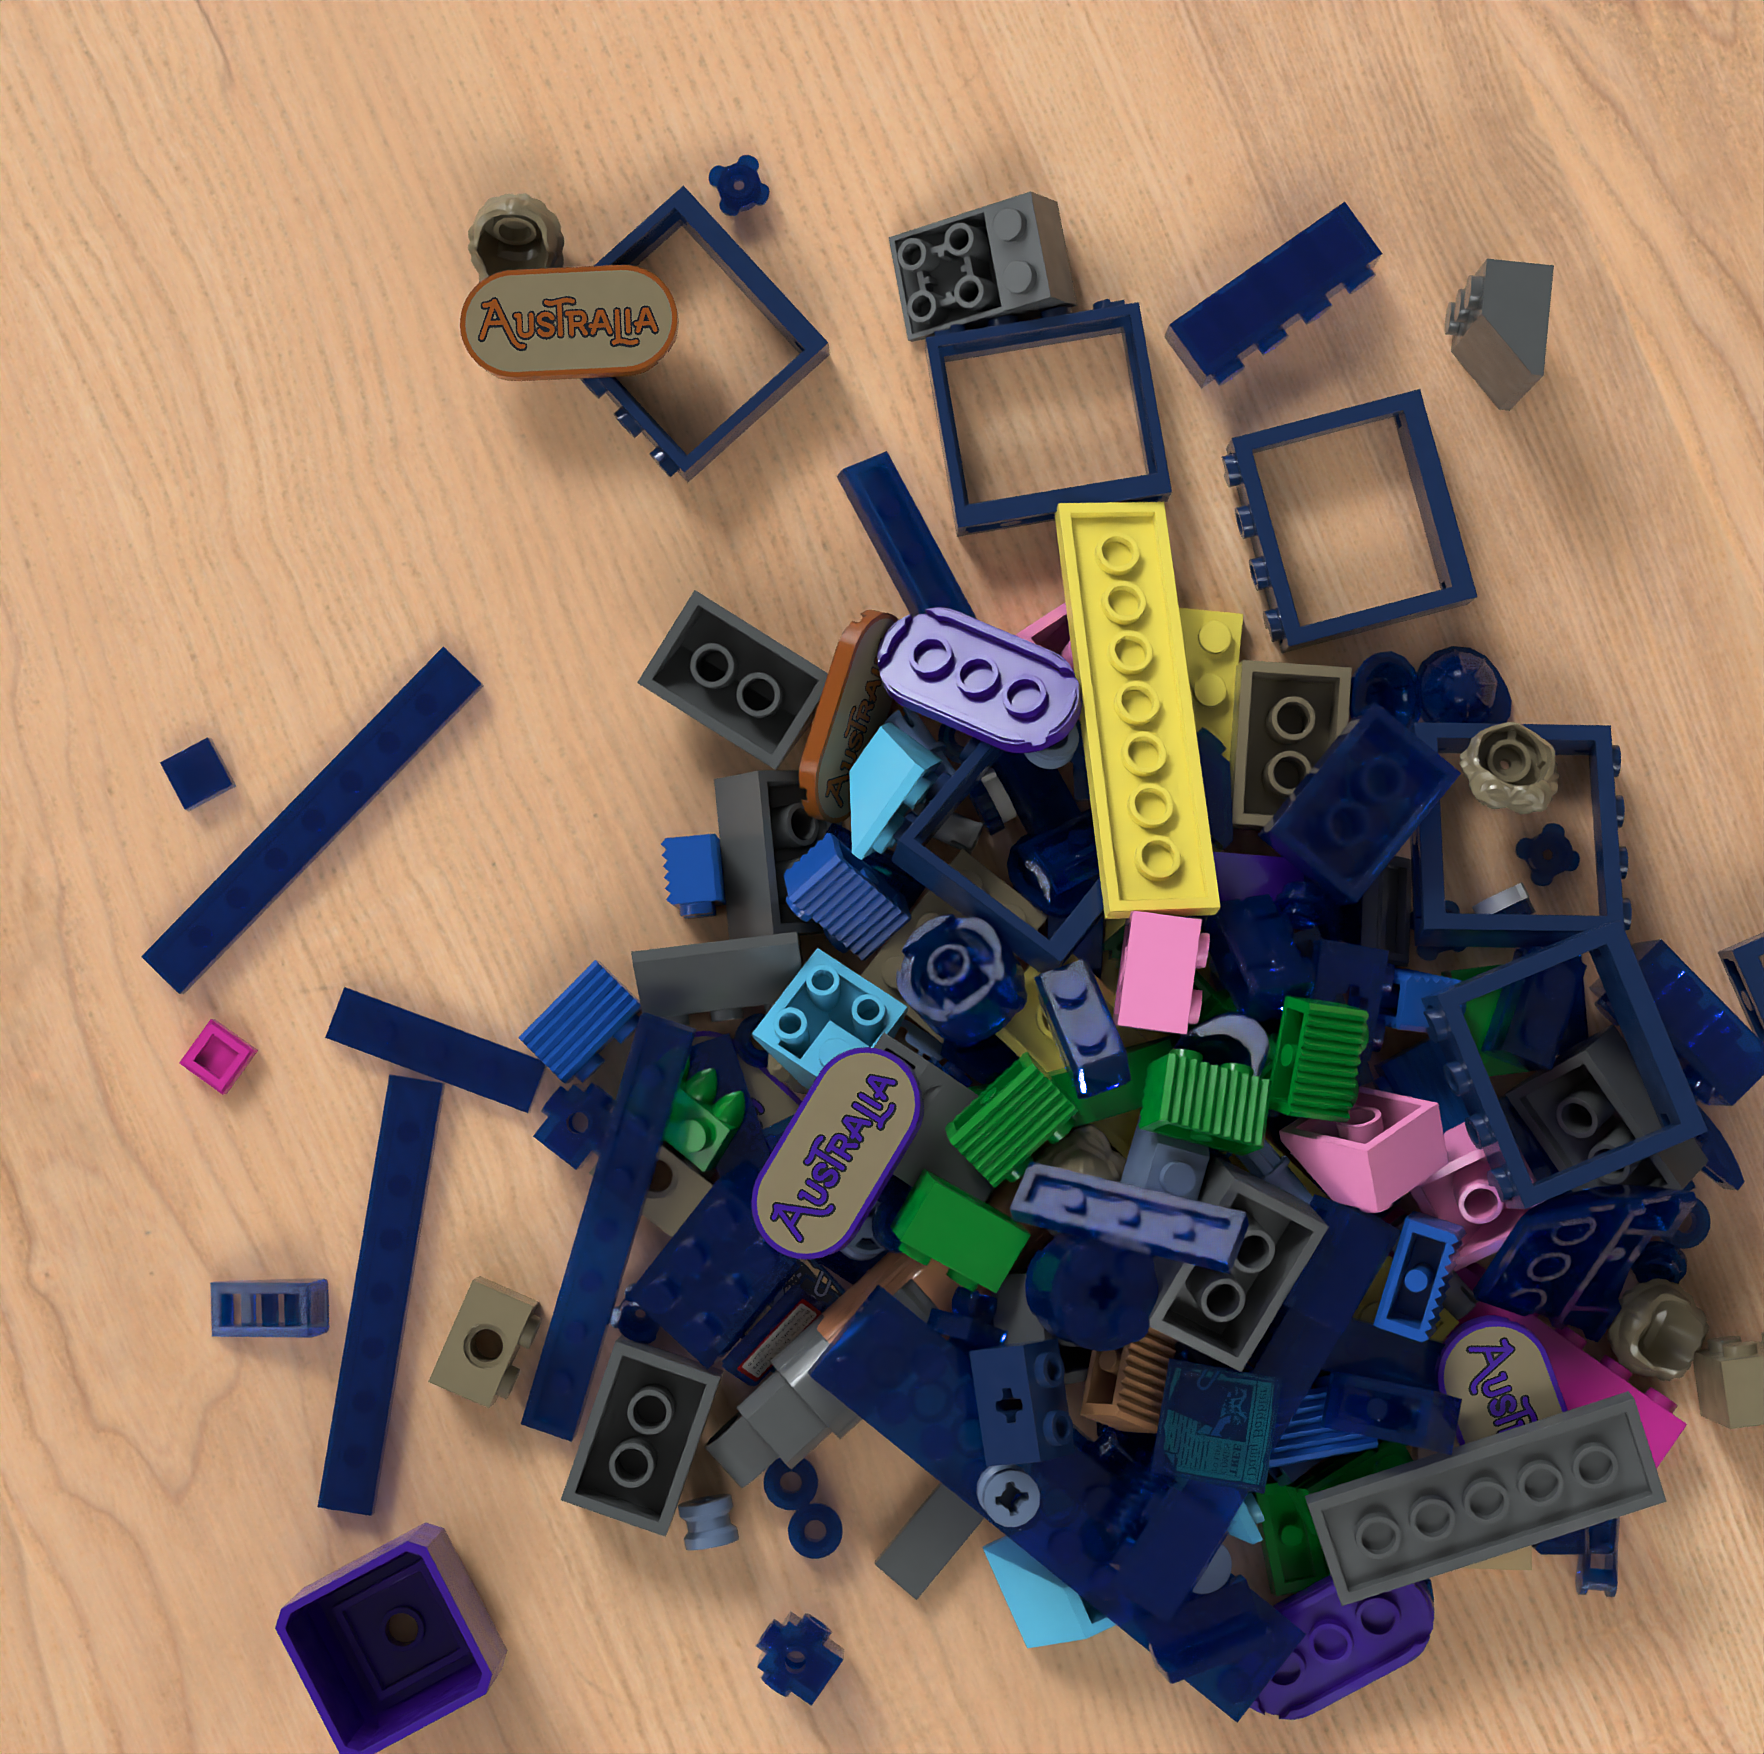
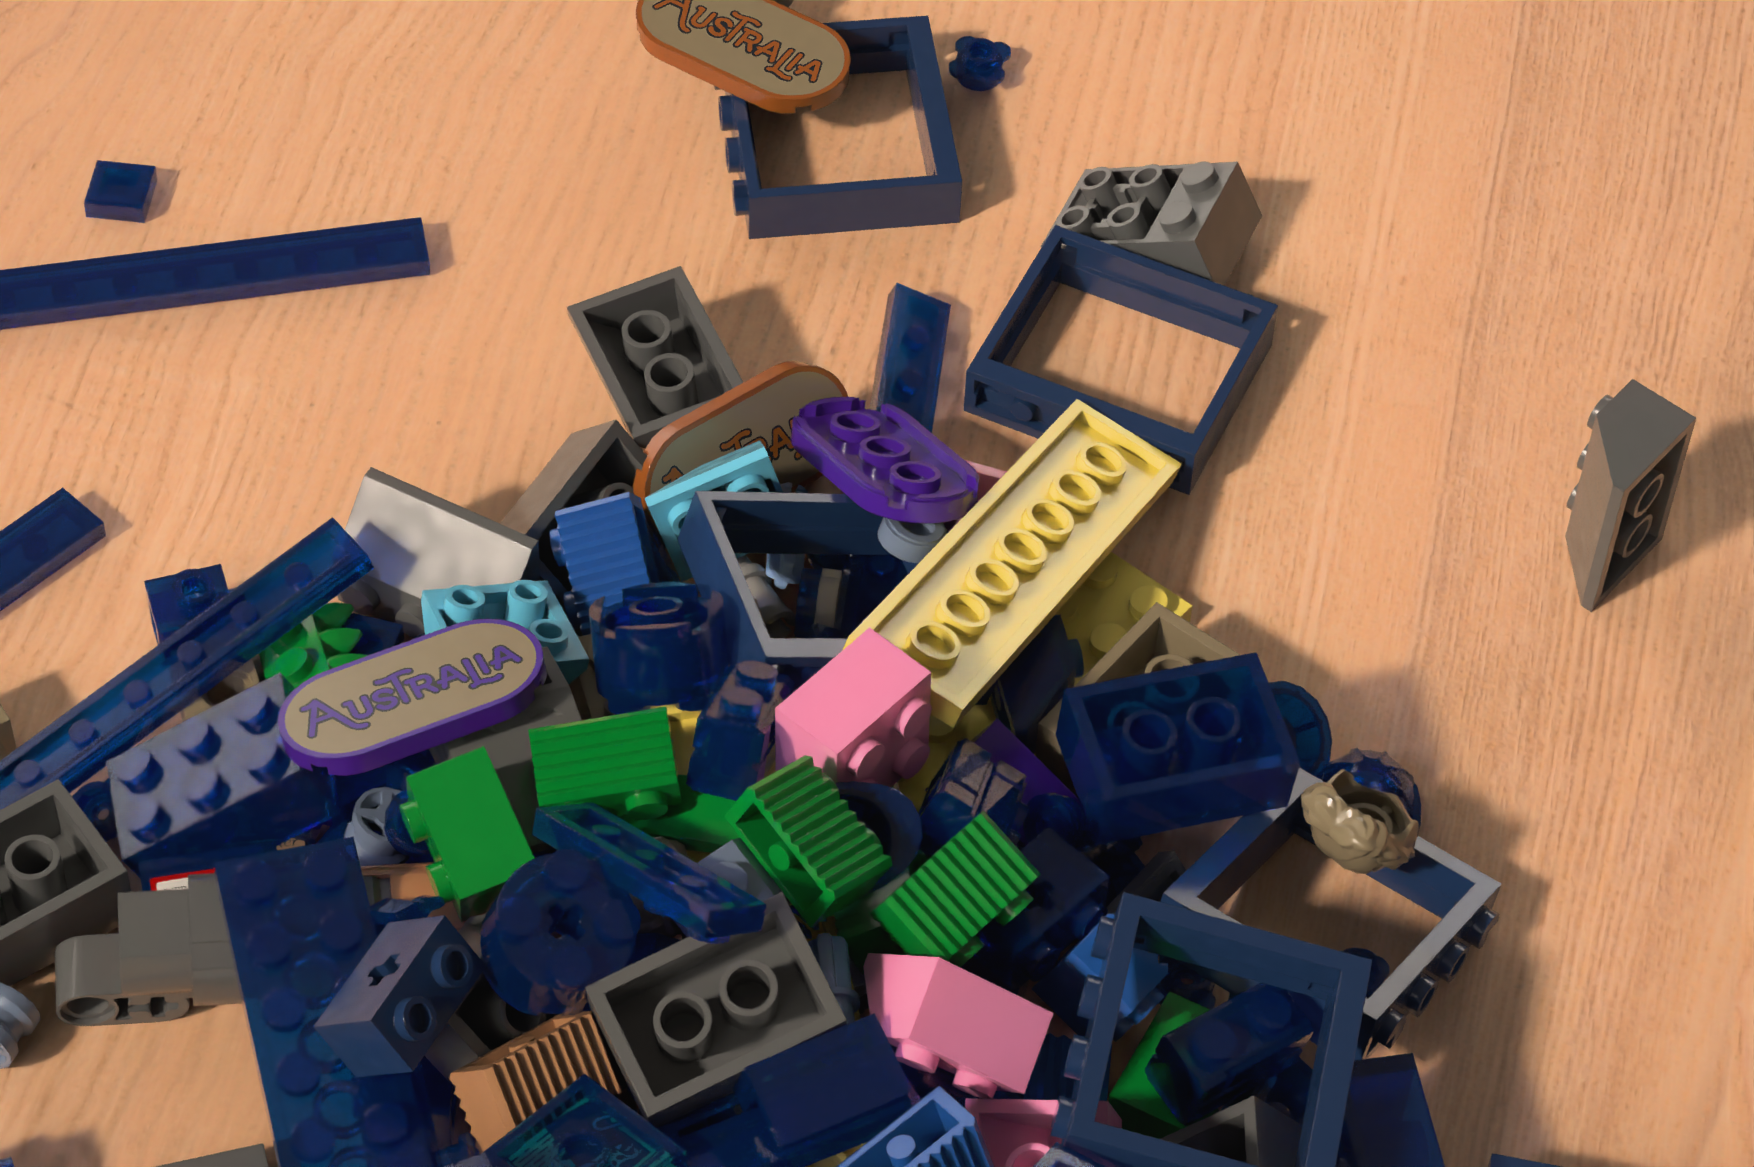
camera: 30 degrees right, 35 degrees down
clear blue tile [325,987,547,1113] -> none
blue brick [518,960,644,1084] -> none
blue brick [661,834,726,919] -> none
clear blue plate [764,1457,818,1510] -> none
clear blue plate [788,1502,843,1559] -> none
sand blue wheel [976,1464,1040,1527] -> none
clear blue brick [1164,202,1383,389] -> none
dark blue window [1221,389,1477,653] -> none

